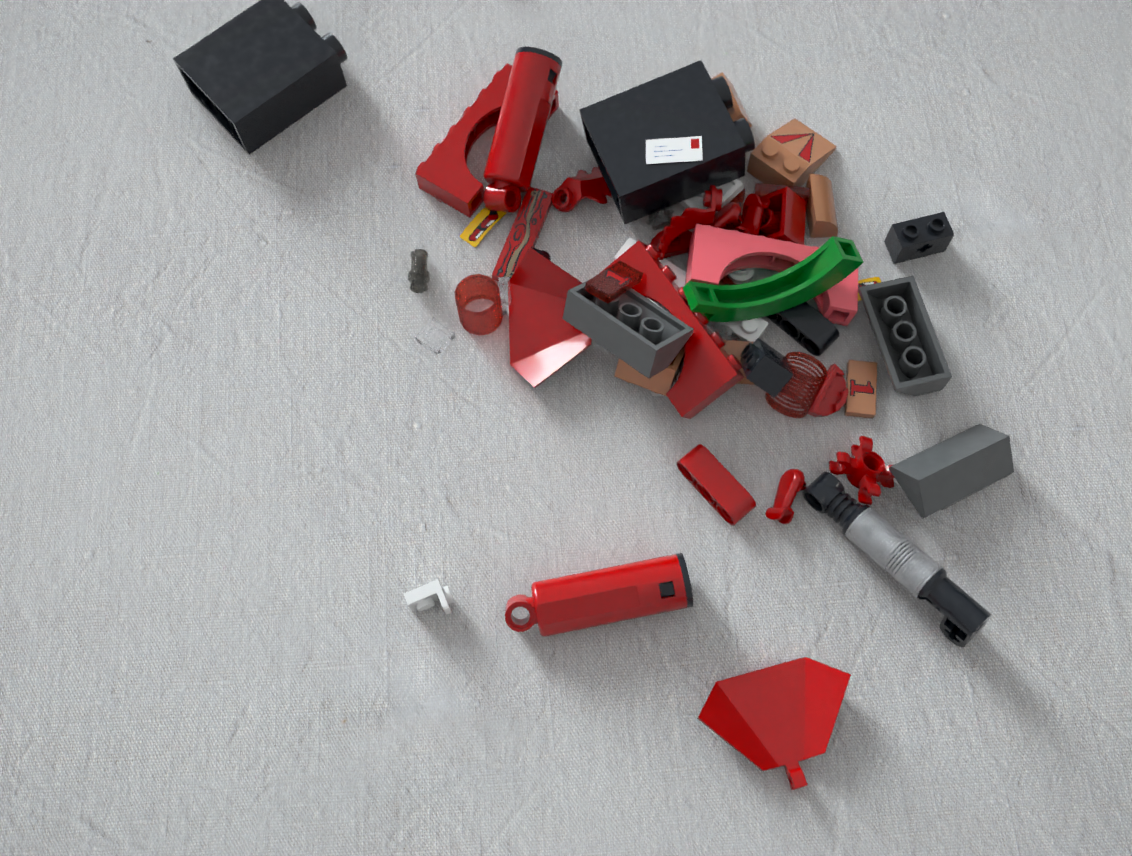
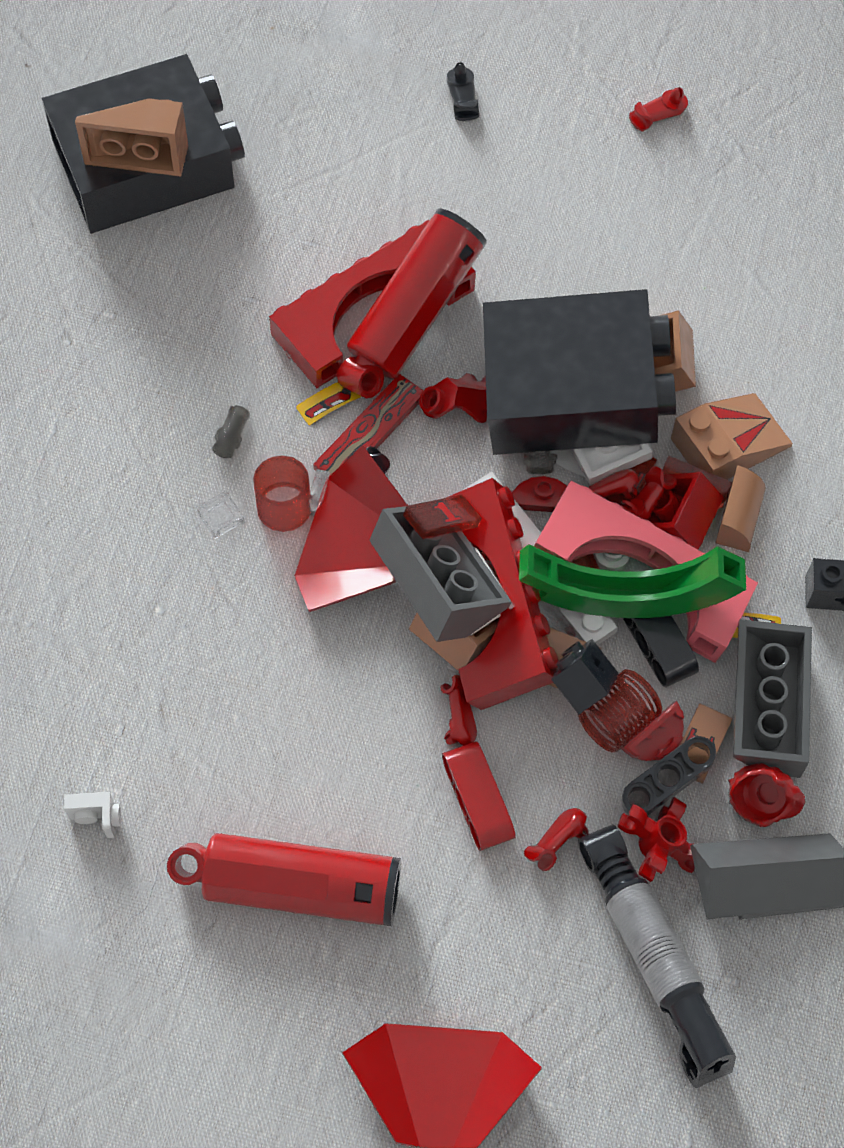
camera: 15 degrees right, 5 degrees down
white sticker [646,136,703,164] -> none
red plant [657,185,723,260] -> none
none -> nougat slope [75,99,189,176]
none -> red piece [440,674,477,746]
none -> black beam [622,736,716,815]
none -> red hair [728,763,806,827]

